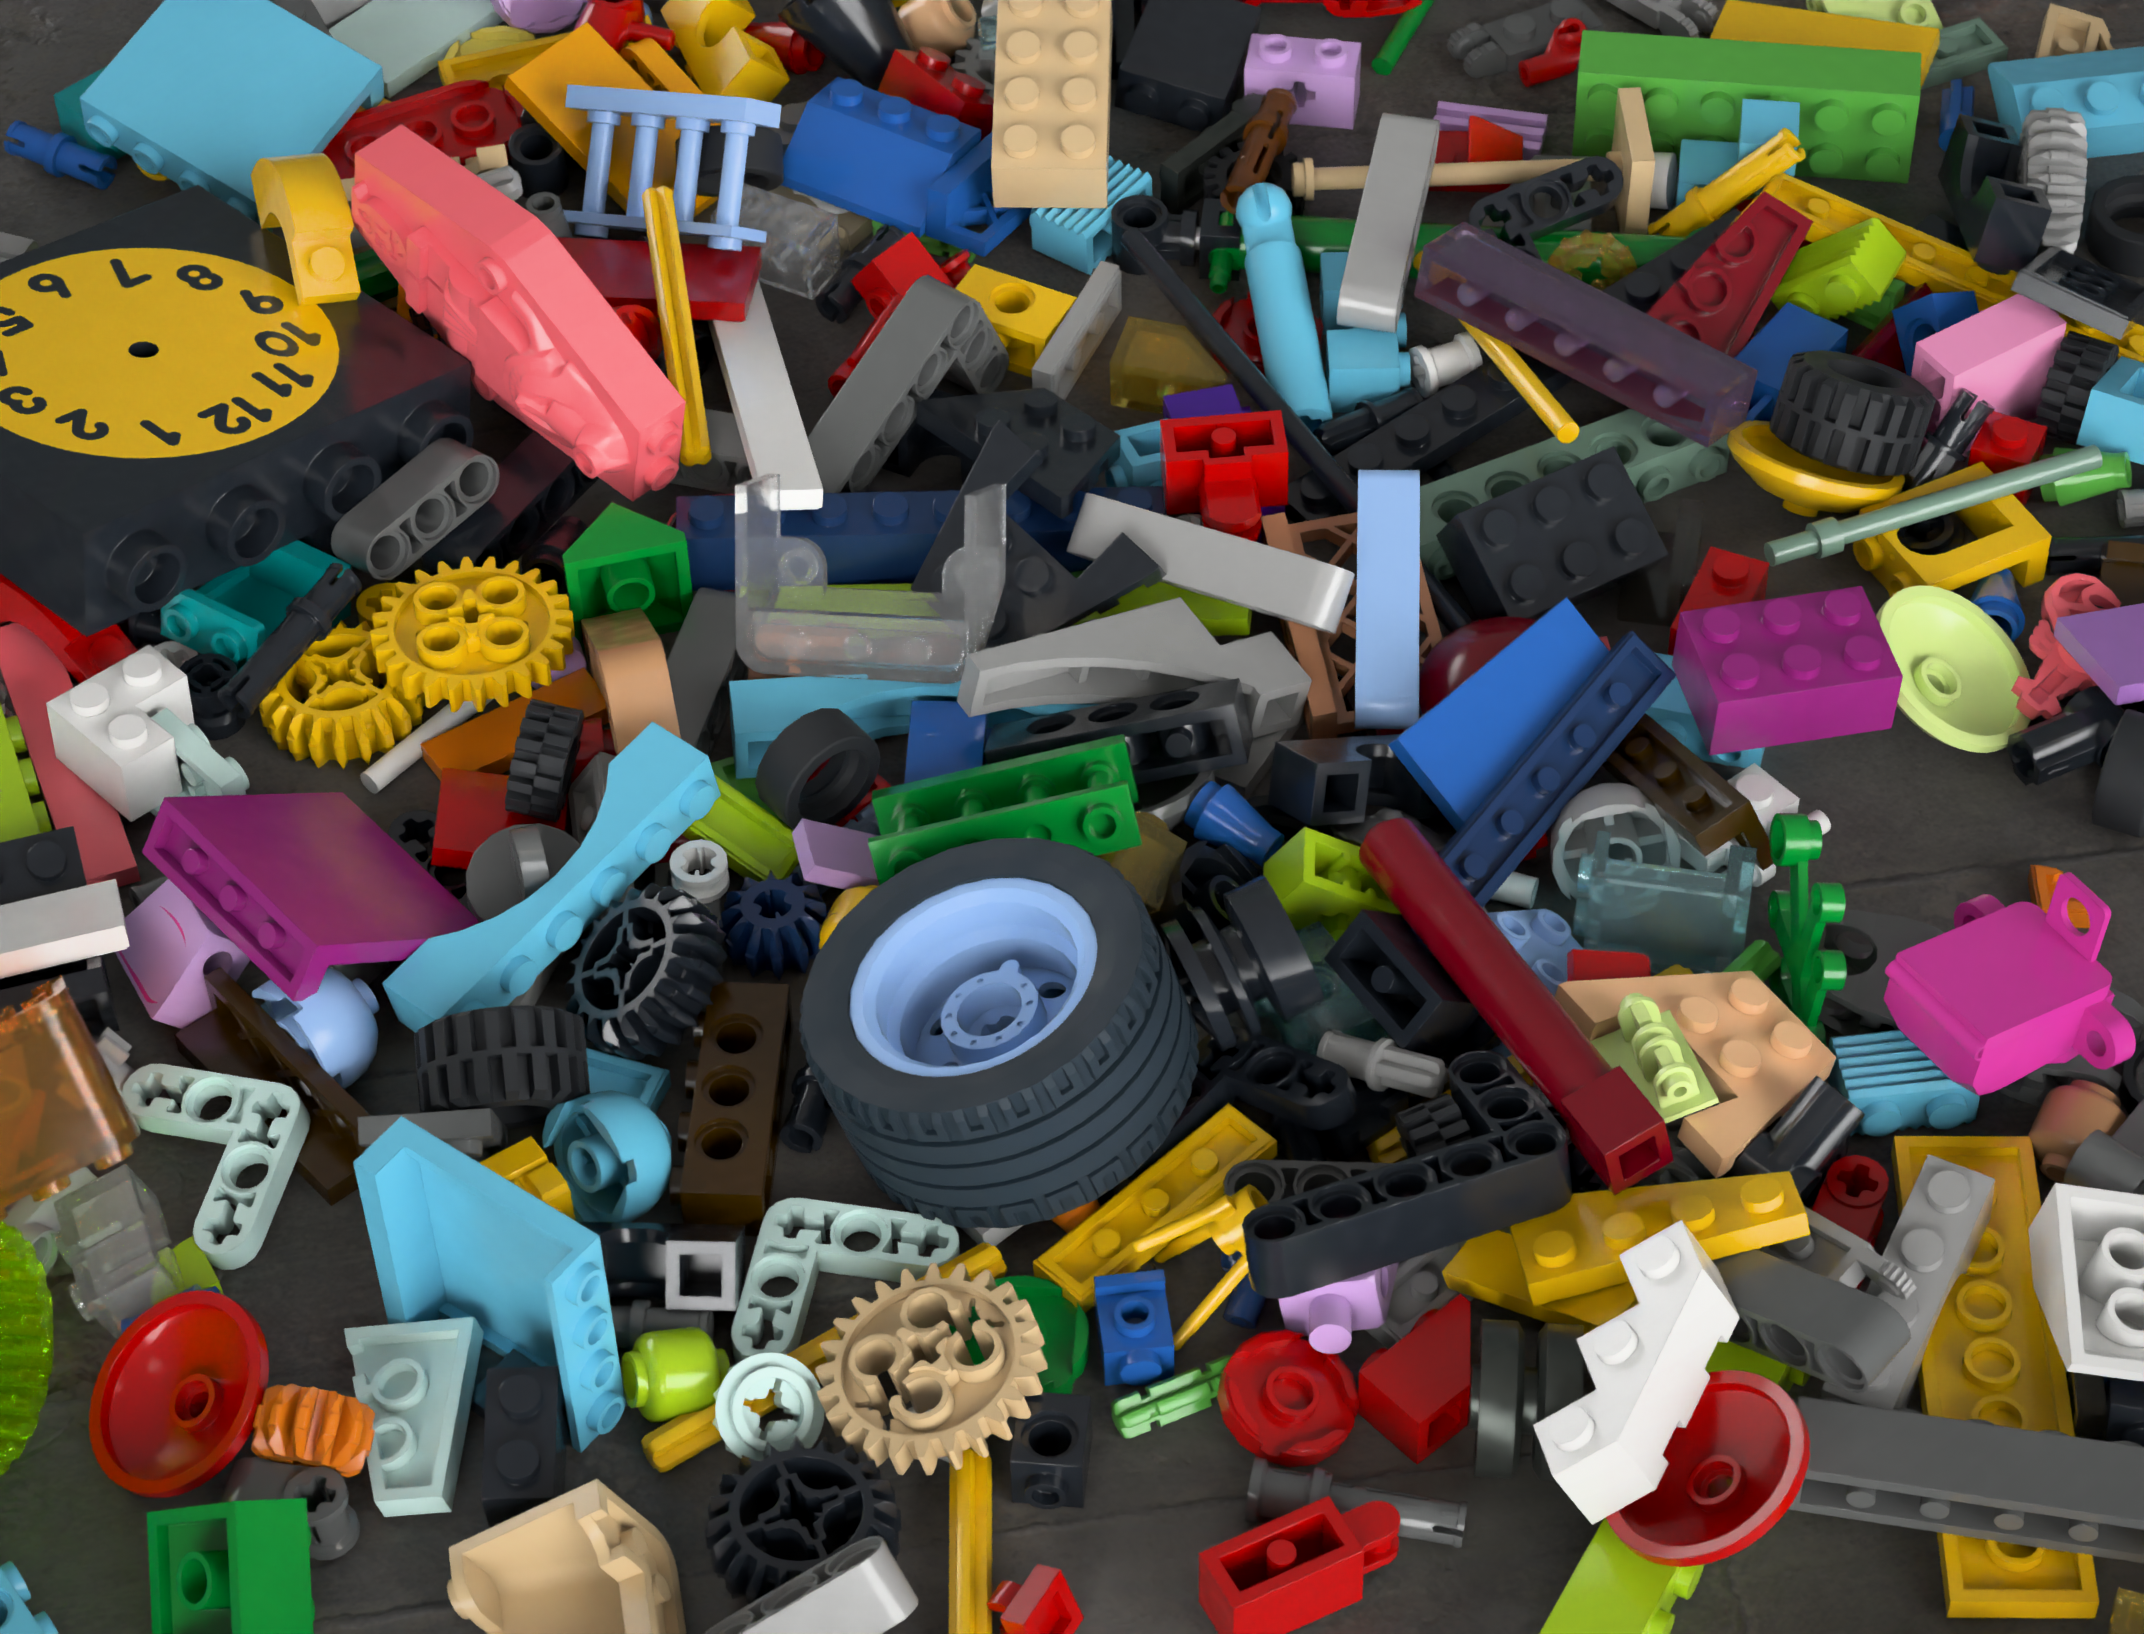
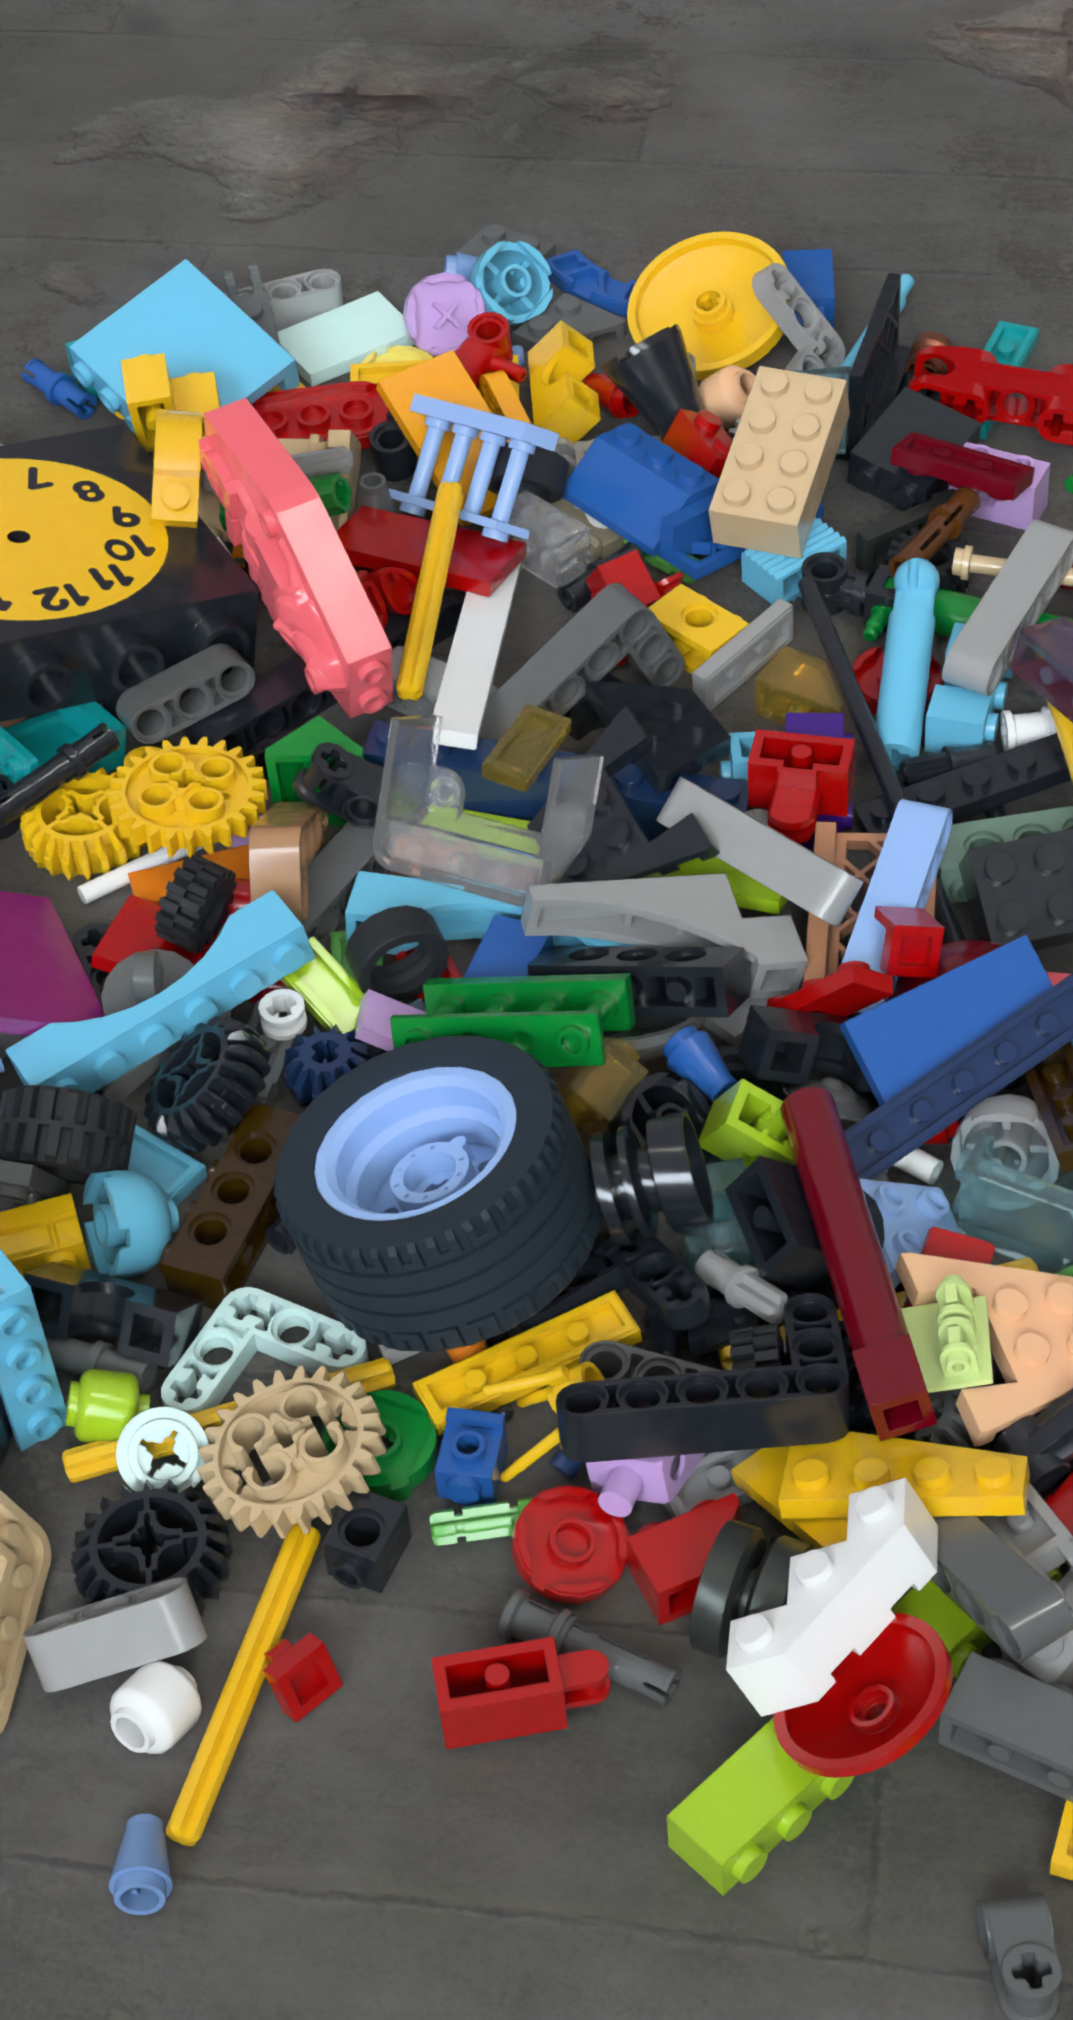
camera: 20 degrees right, 0 degrees up
none -> yellow brick [121,353,221,452]
none -> black piece [293,742,392,829]
none -> clear yellow tile [482,704,571,793]
none -> red tile [746,961,893,1020]
none -> red panel [874,906,945,978]
none -> dark red plate [890,432,1035,501]

